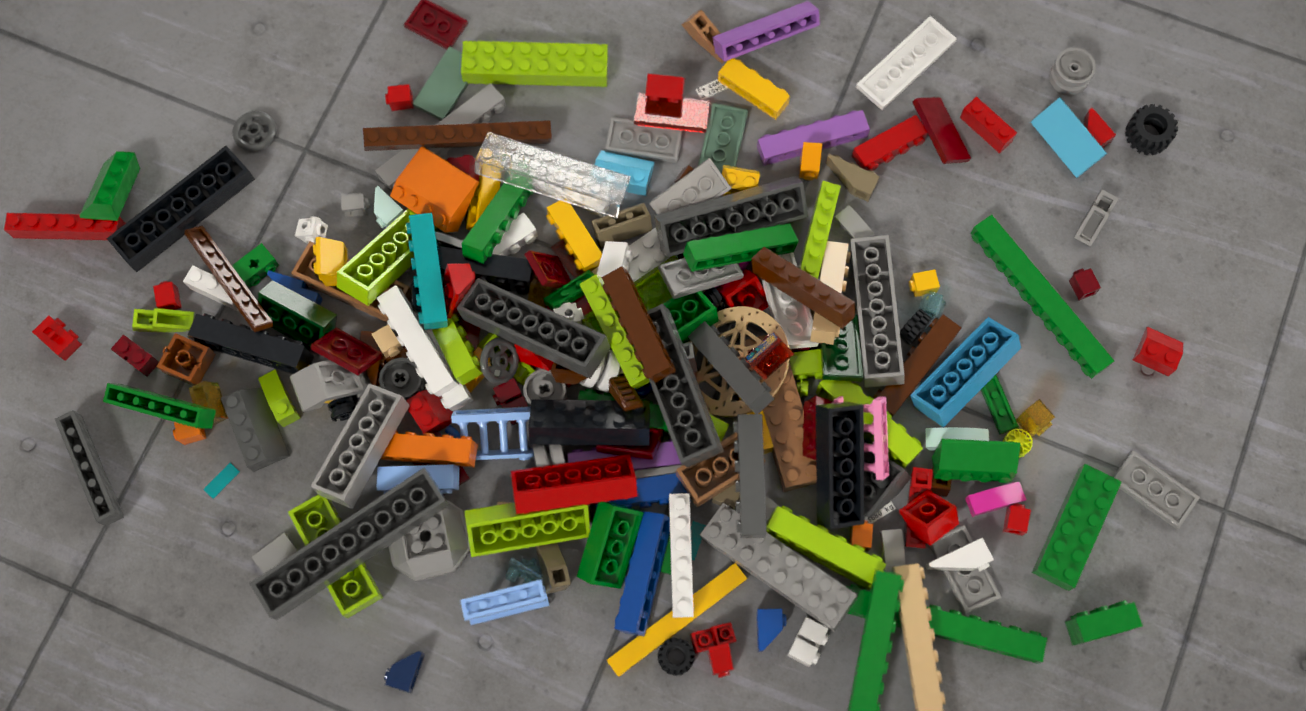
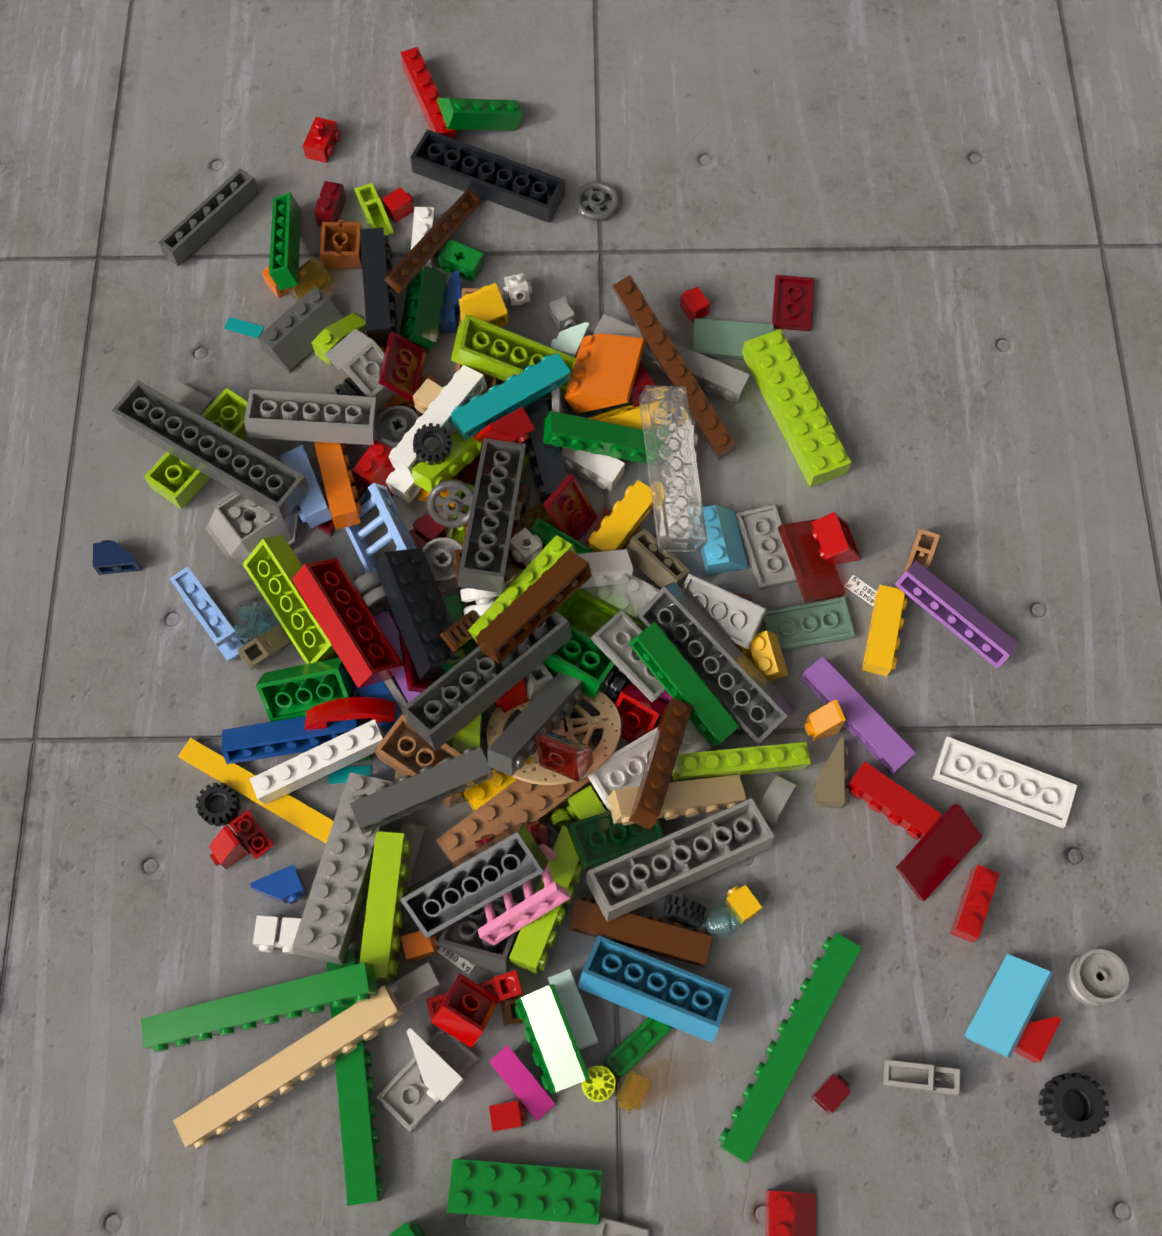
camera: 65 degrees right, 5 degrees down
none -> red slope [305,697,396,730]
none -> black tyre [413,423,452,465]

